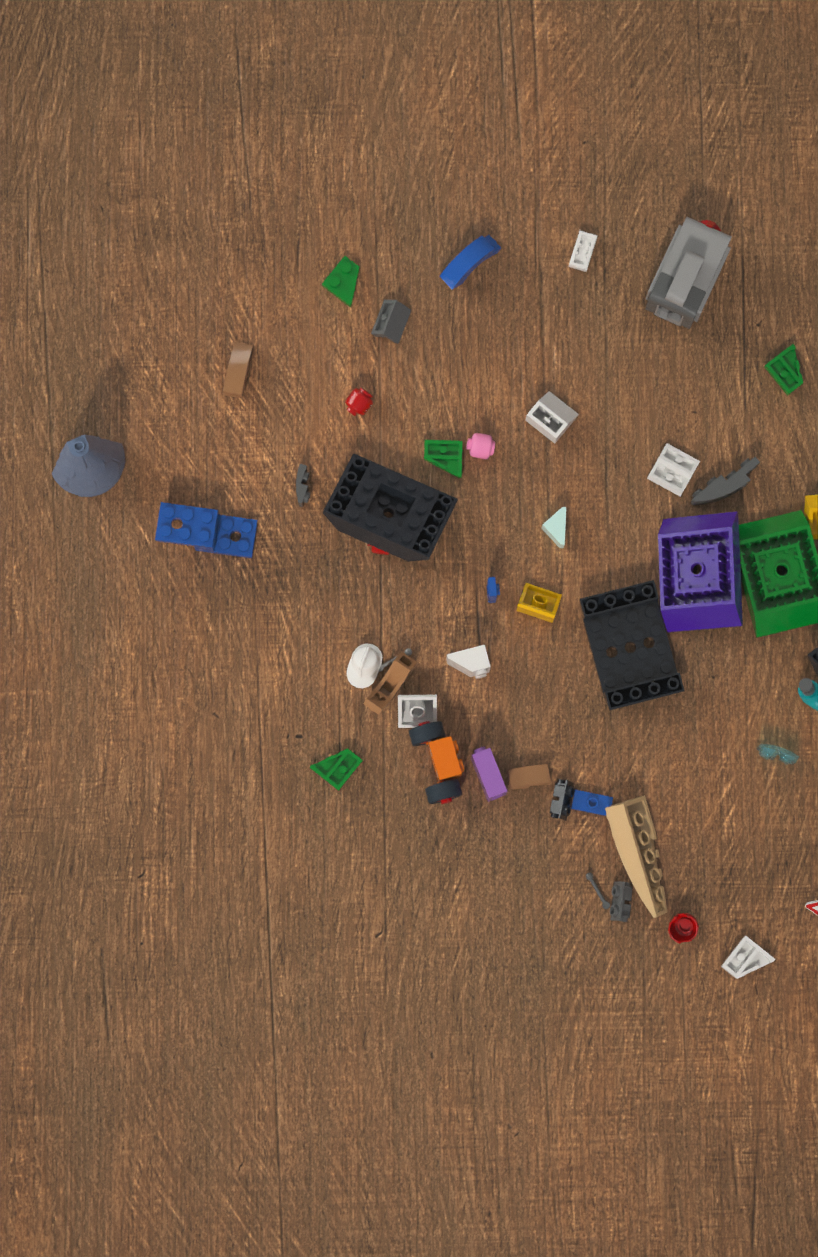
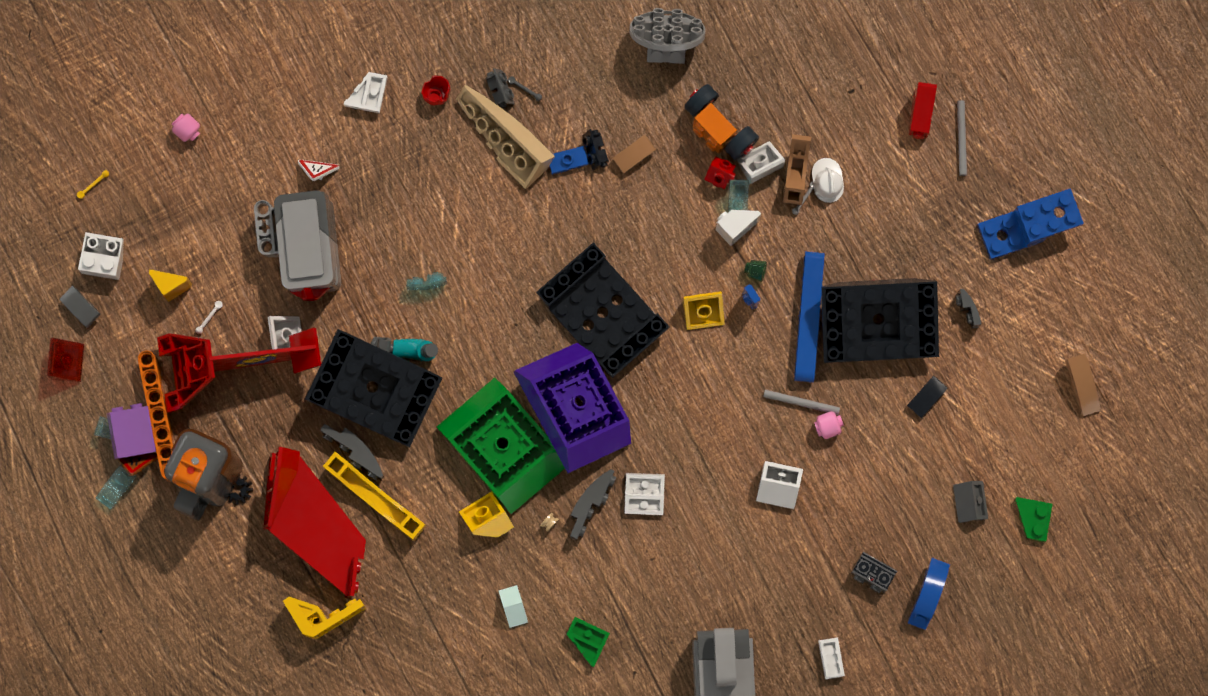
camera: 150 degrees right, 0 degrees up
sand blue cone [51,435,125,497] -> none
green wing [309,748,363,791] -> none
red head [345,387,373,416] -> none
green wing [424,440,463,478] -> none
medium lavender brick [471,746,507,802] -> none
light aqua slope [541,507,566,548] -> none
none -> tan bush [540,513,559,532]
none -> light grey bracket [629,8,705,64]
none -> red brick [704,156,736,189]
none -> clear light blue slope [728,180,749,212]
none -> clear green hat [744,260,767,282]
none -> light grey bar [763,390,840,415]
none -> blue beam [794,251,825,383]
none -> brick [850,552,897,593]
none -> black slope [907,376,948,418]
none -> red slope [908,82,937,139]
none -> light grey bar [957,100,967,176]

